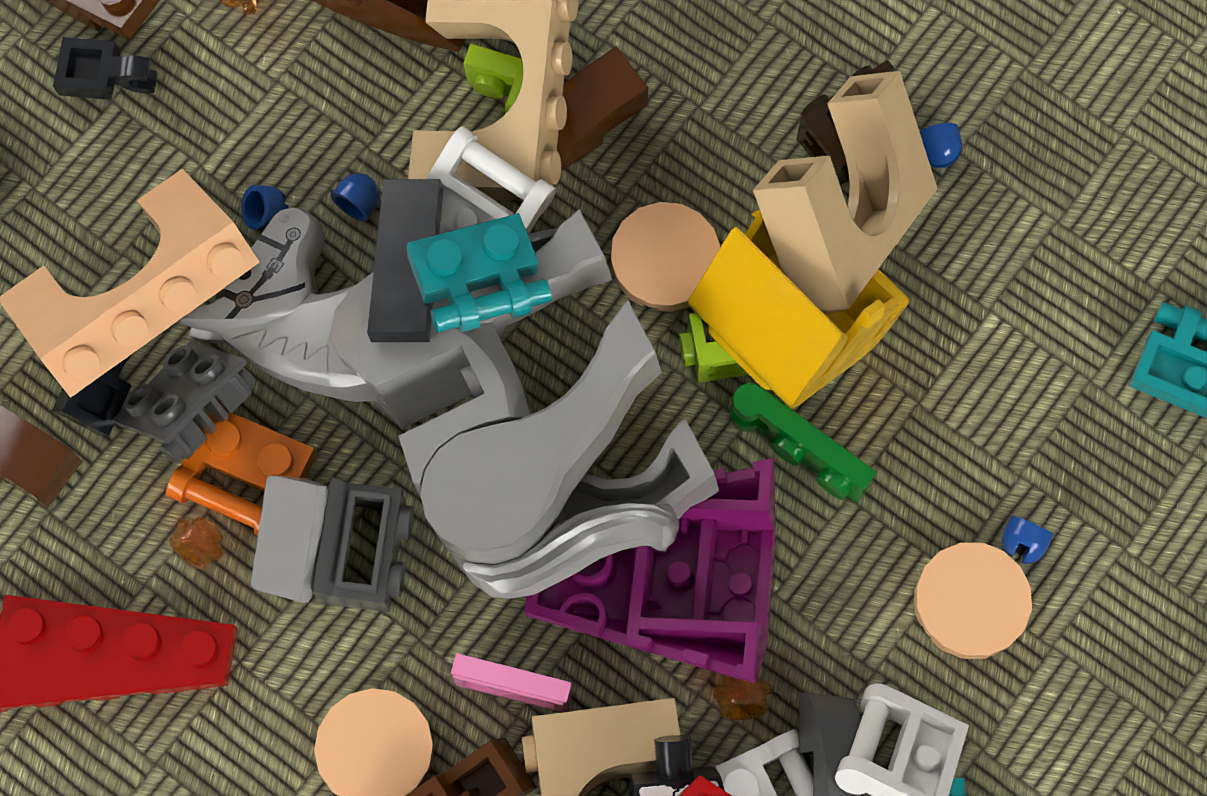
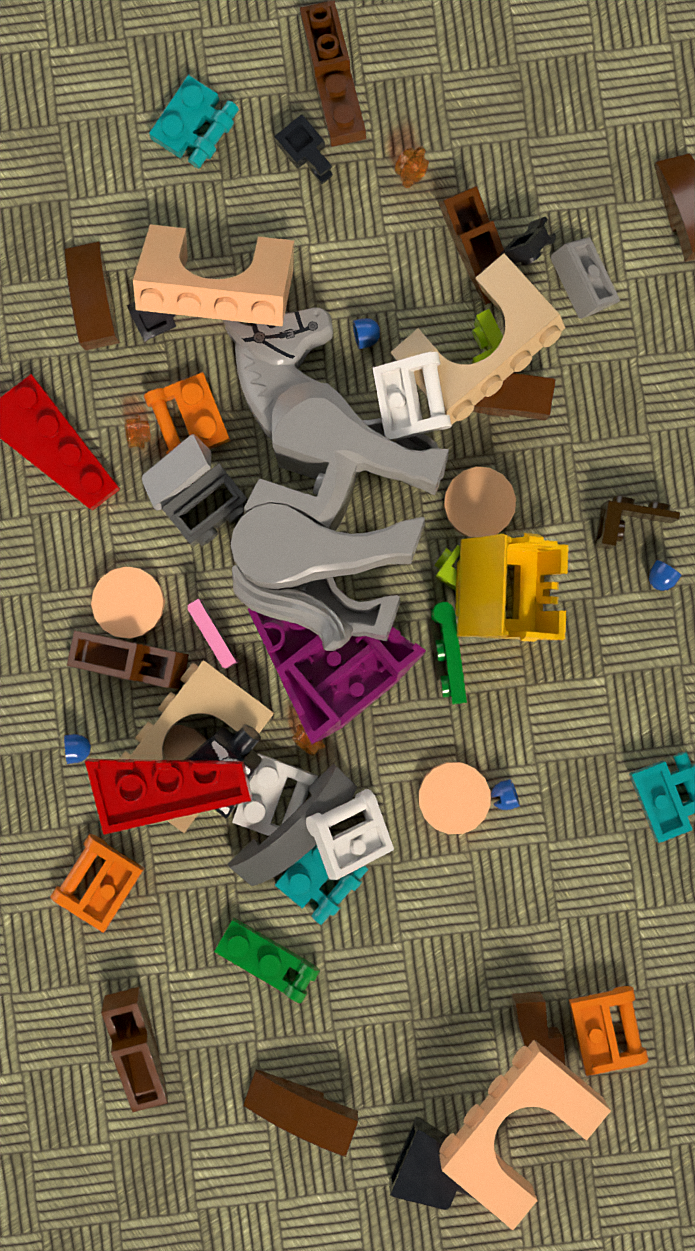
camera: 50 degrees right, 15 degrees up
dark grey hinge [112,342,255,463] -> none
blue hinge [241,185,289,230] -> none
black tile [367,179,444,342] -> none
teal plate [407,213,552,333] -> none
tan arch [753,71,938,314] -> none

